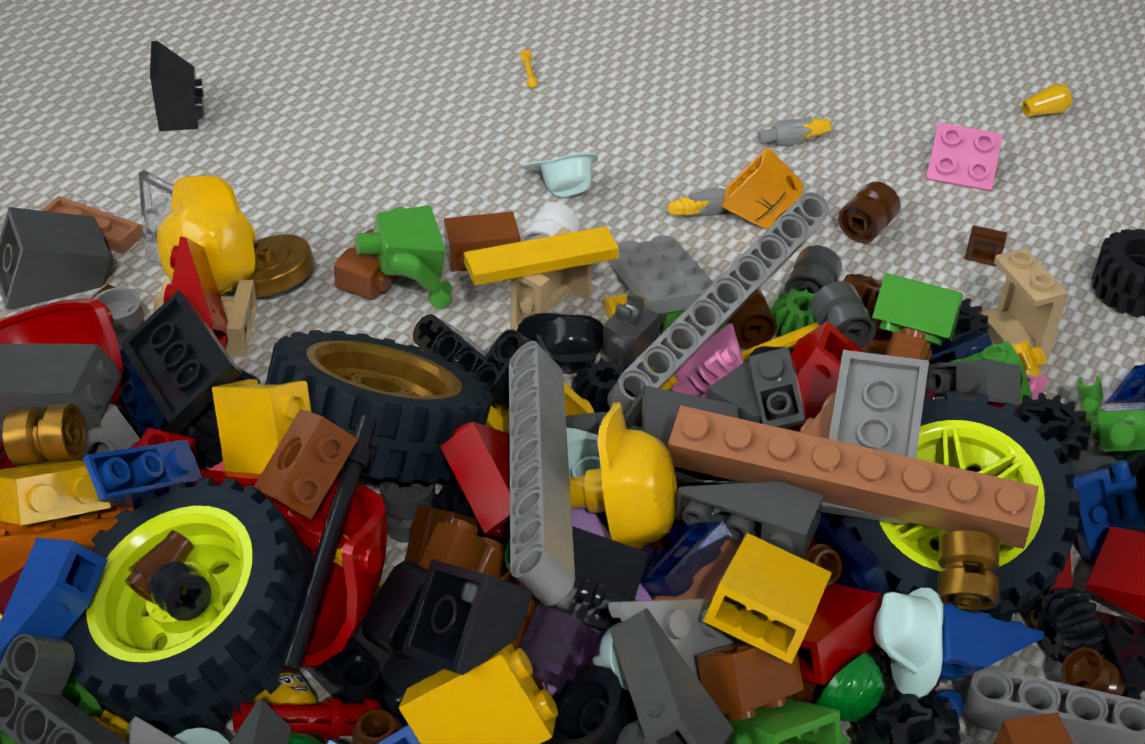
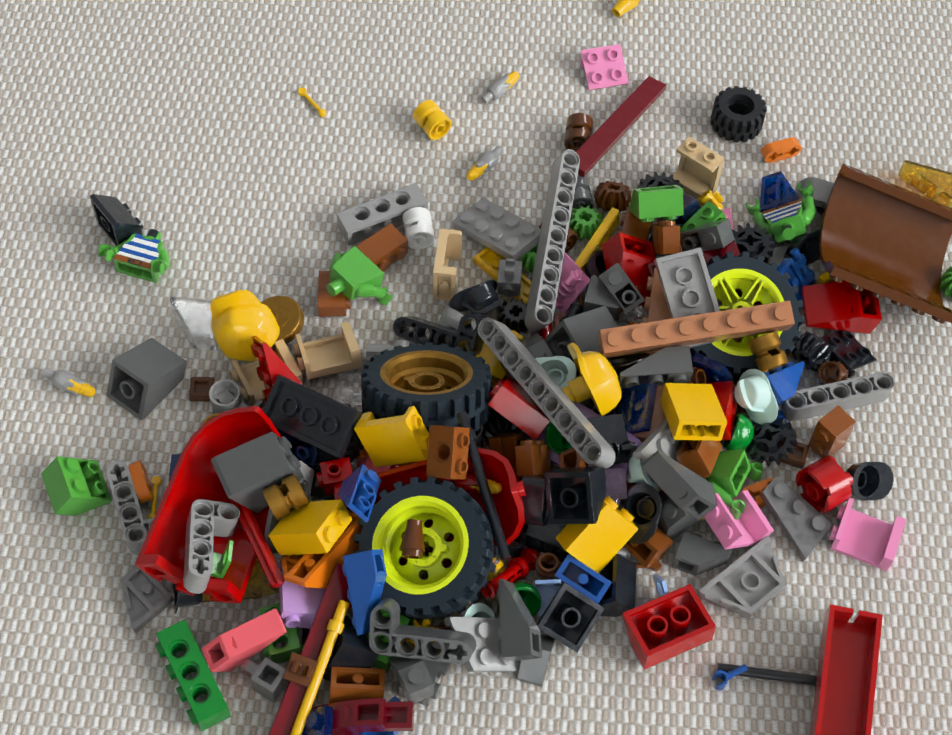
camera: 30 degrees left, 15 degrees up
nougat tile [41,196,145,254] -> none
black wheel [149,562,212,621] -> none
yellow tile [464,226,619,286] -> none
light aqua piece [522,152,598,198] -> none
light orange torso [722,147,804,230] -> none
dark grey wheel [810,281,876,349] -> none
reddish brown tile [964,225,1008,266] -> none
none -> torso [98,229,171,283]
none -> tan panel [293,321,362,380]
none -> light grey brick [337,183,428,246]
none -> yellow wheel [413,100,452,140]
none -> dark red tile [576,76,667,177]

